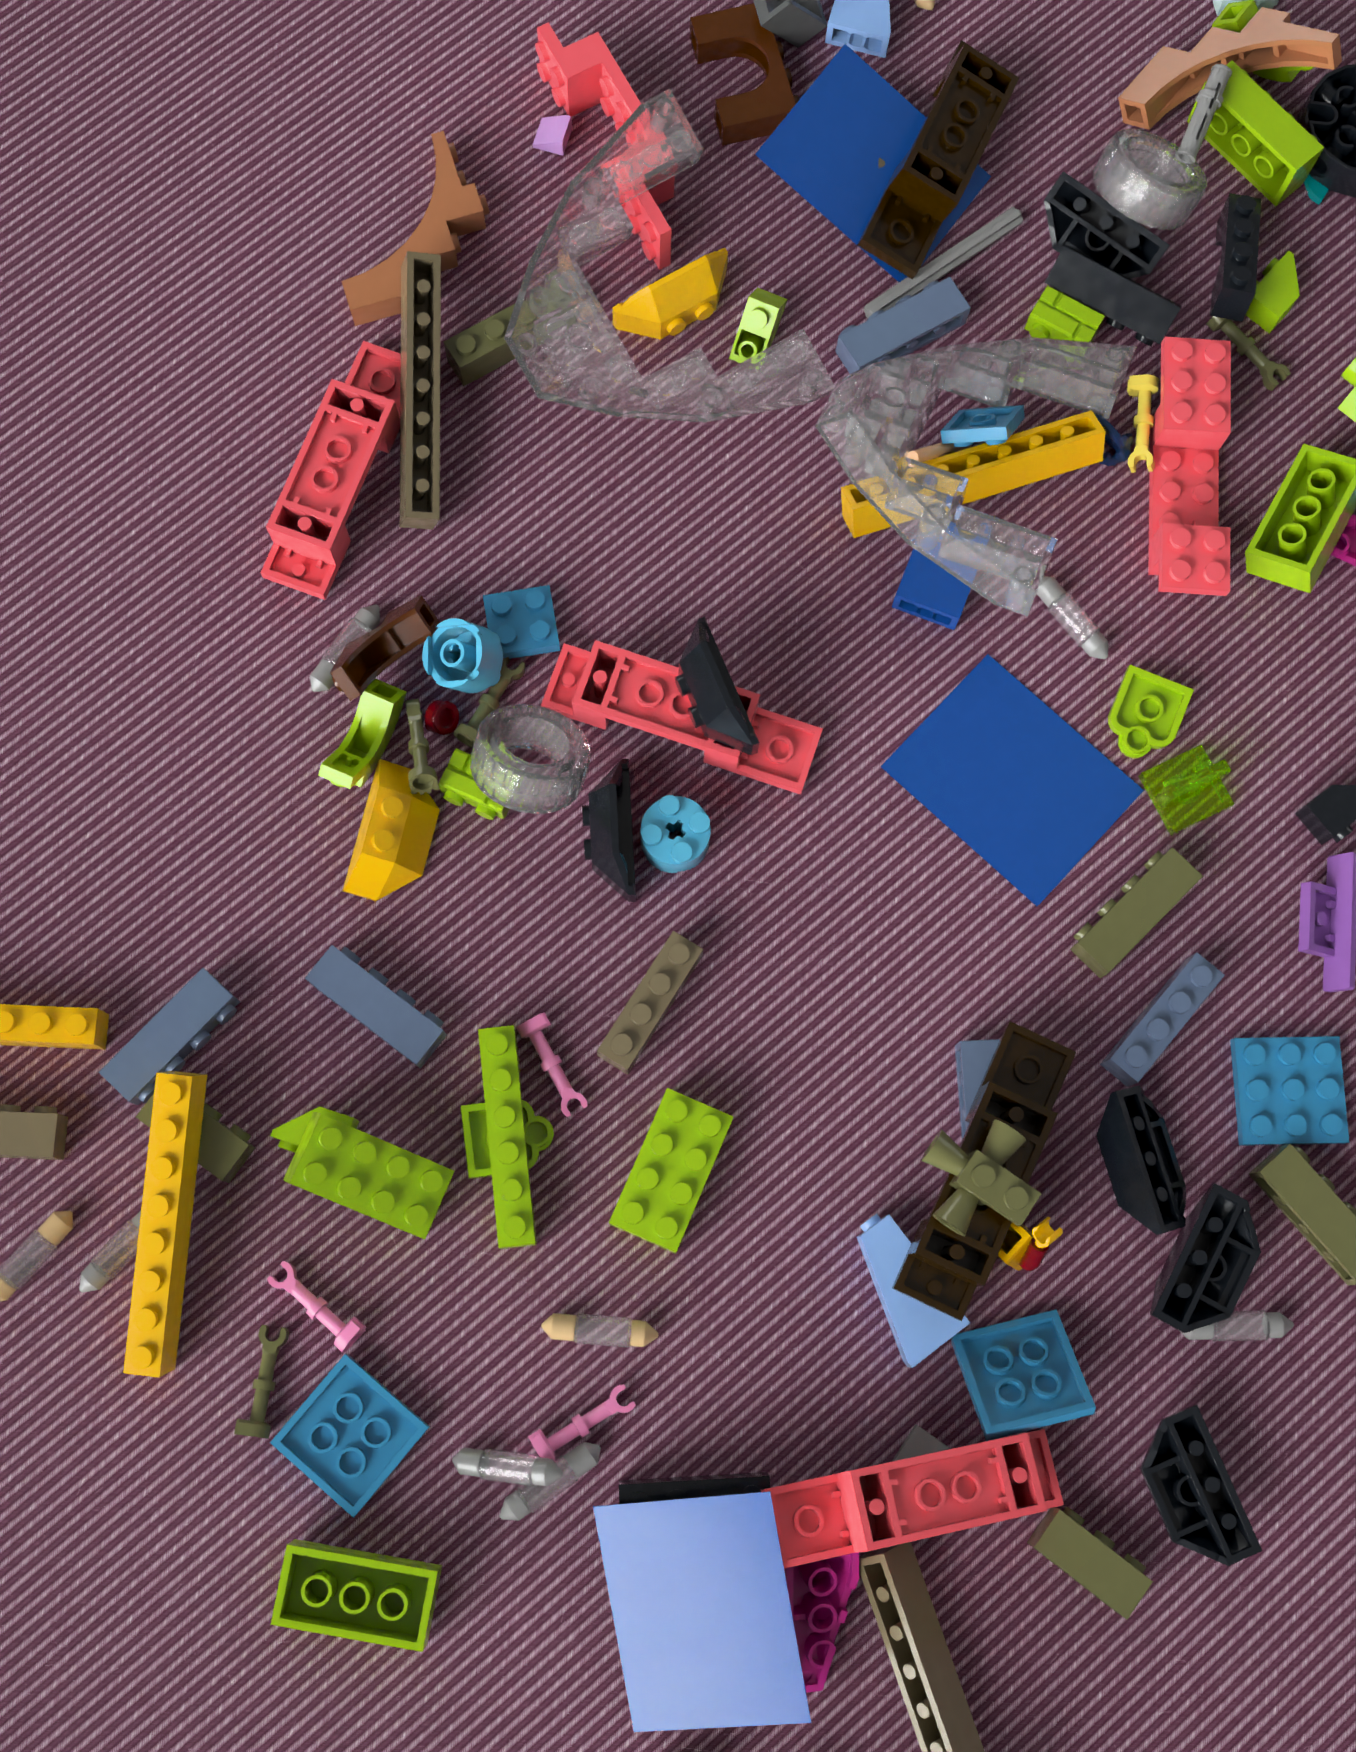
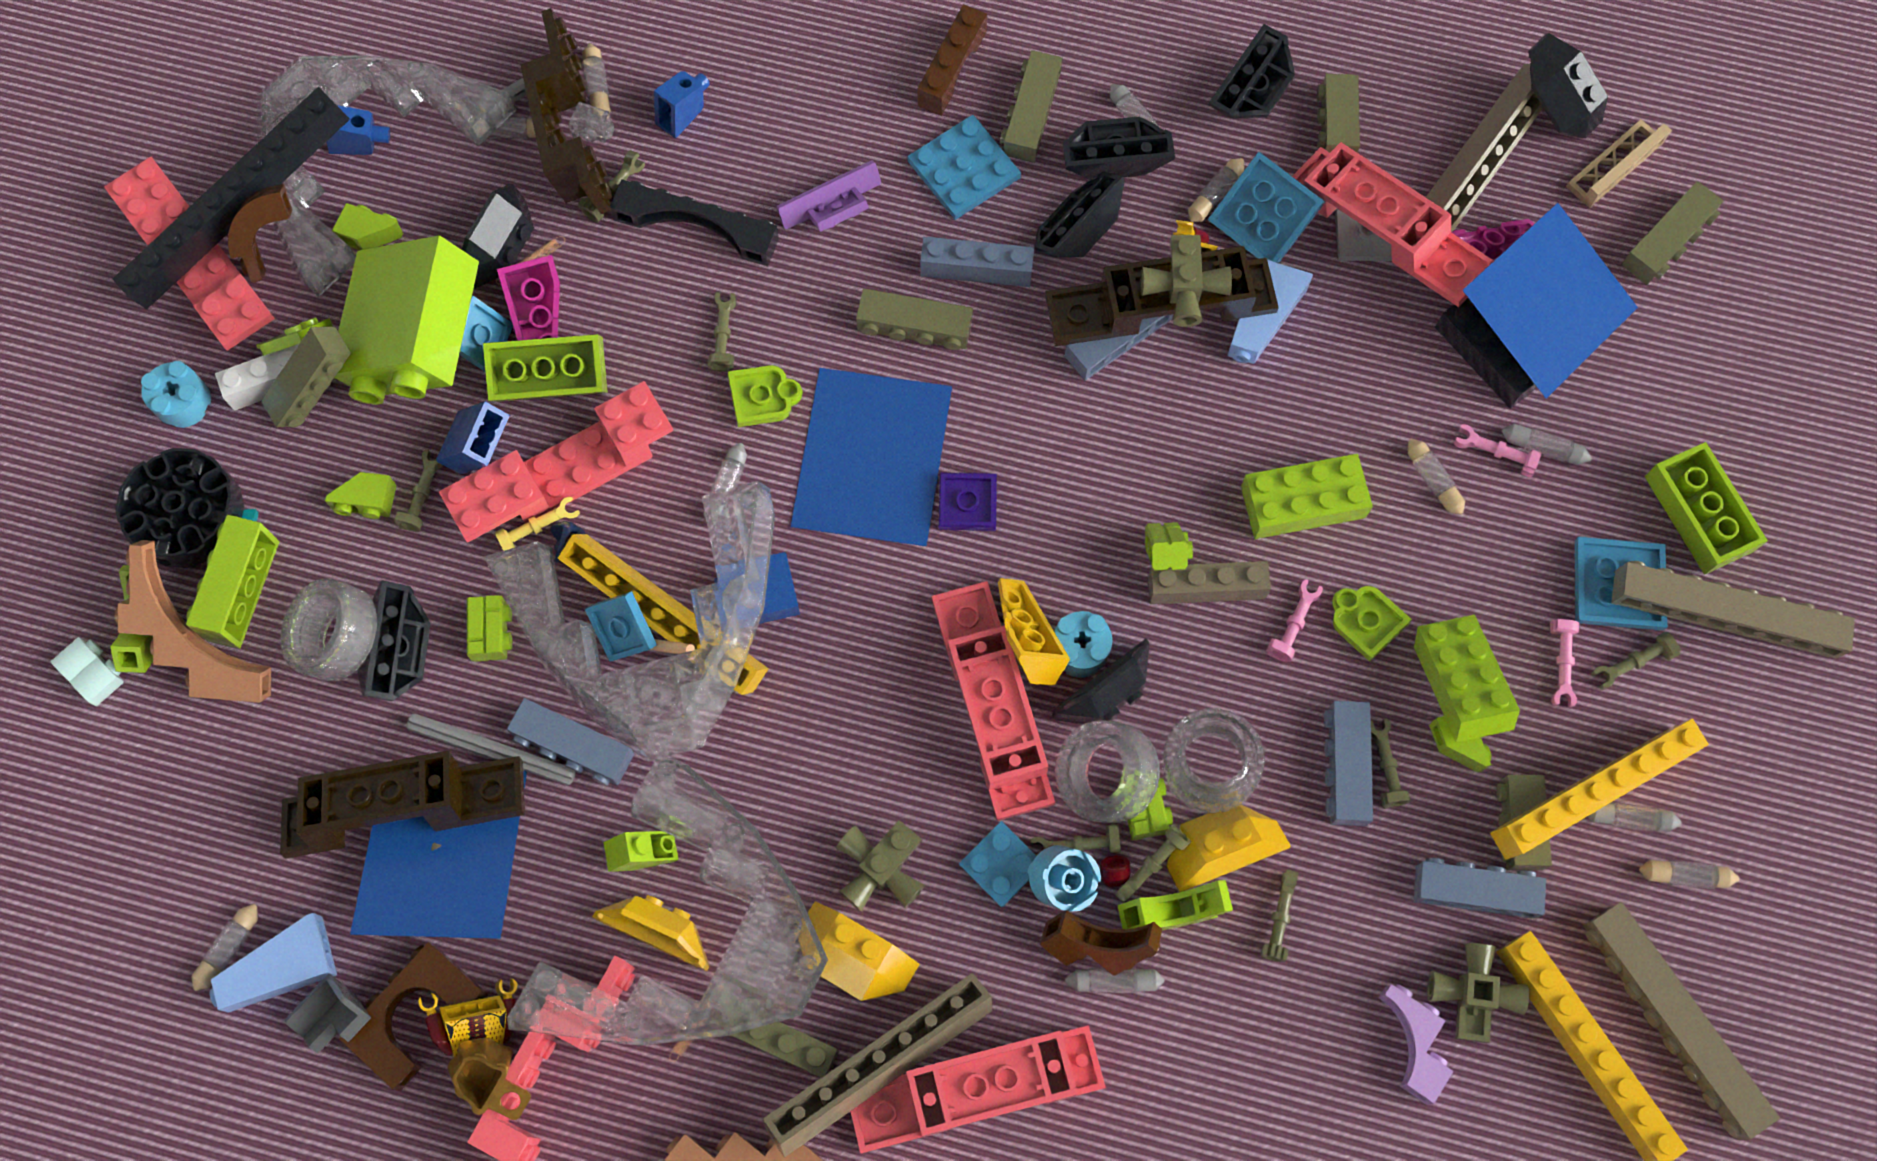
camera: 120 degrees left, 5 degrees down
piece [452,1448,563,1486] -> none
lime arch [478,1025,537,1249] -> none
lavender slope [533,115,572,156] -> none
black wedge [675,617,760,755] -> none
black brick [1044,245,1182,346] -> none
clear neon green bracket [1138,745,1234,836] -> none
light grey pin [1175,64,1232,164] -> none
black arch [1210,193,1261,322] -> none
none -> torso [418,979,518,1058]
none -> blue brick [436,401,510,474]
none -> pearl gold piece [448,1038,531,1120]
none -> olive piece [707,292,736,372]
none -> yellow wedge [799,901,920,1001]
none -> olive brick [836,820,925,912]
none -> dark purple tile [939,473,997,531]
none -> yellow wedge [998,578,1070,685]
none -> lime brick [1145,522,1193,570]
none -> clear tyre [1162,708,1265,813]
none -> piece [1188,158,1244,222]
none -> olive piece [1260,869,1299,962]
none -> olive piece [1371,718,1411,809]
none -> lavender arch [1378,984,1454,1105]
none -> olive brick [1427,943,1529,1044]
none -> dark tan brick [1611,561,1855,659]

